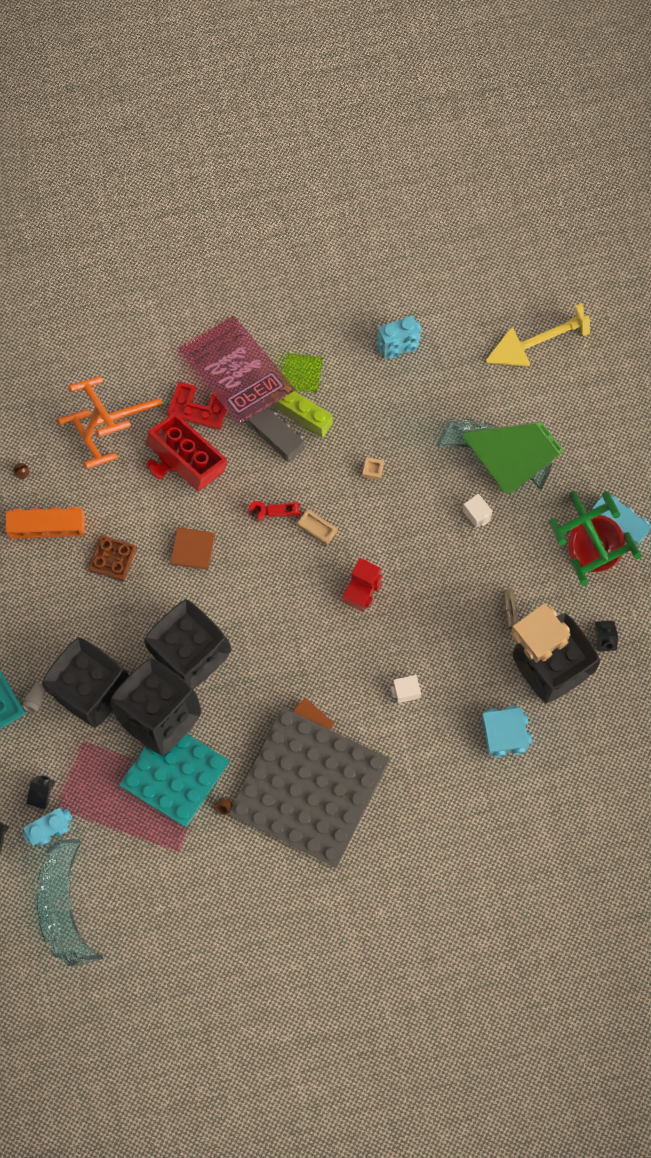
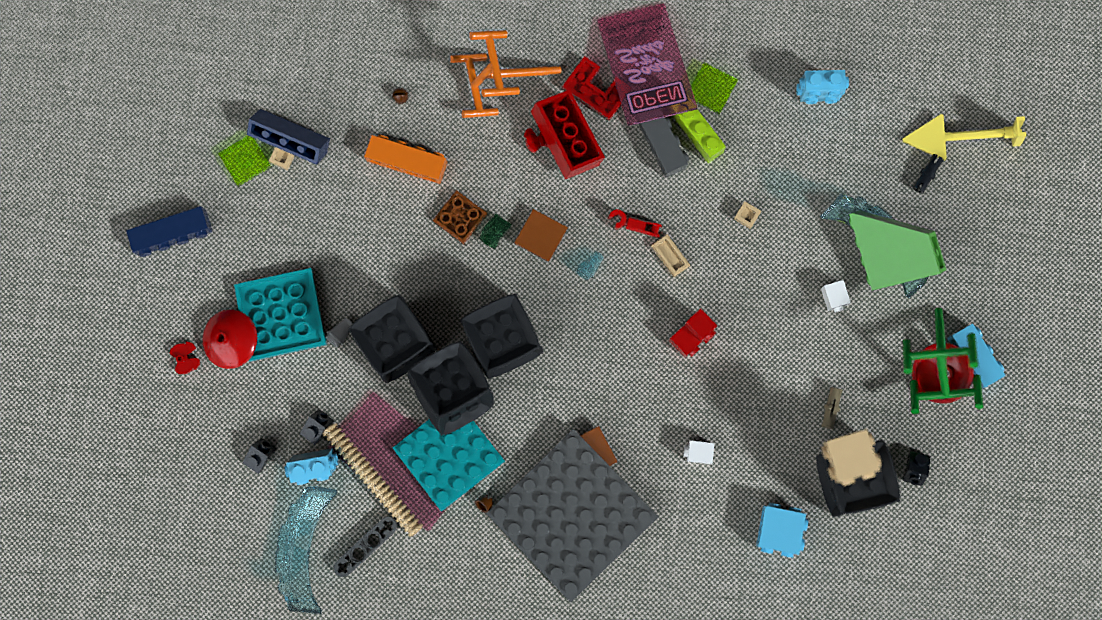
camera: 25 degrees right, 10 degrees up
none -> tan piece [323,423,423,537]
none -> dark grey beam [334,517,398,577]
none -> clear green bracket [479,214,512,249]
none -> clear light blue cone [576,251,604,281]
none -> black pin [912,154,944,194]

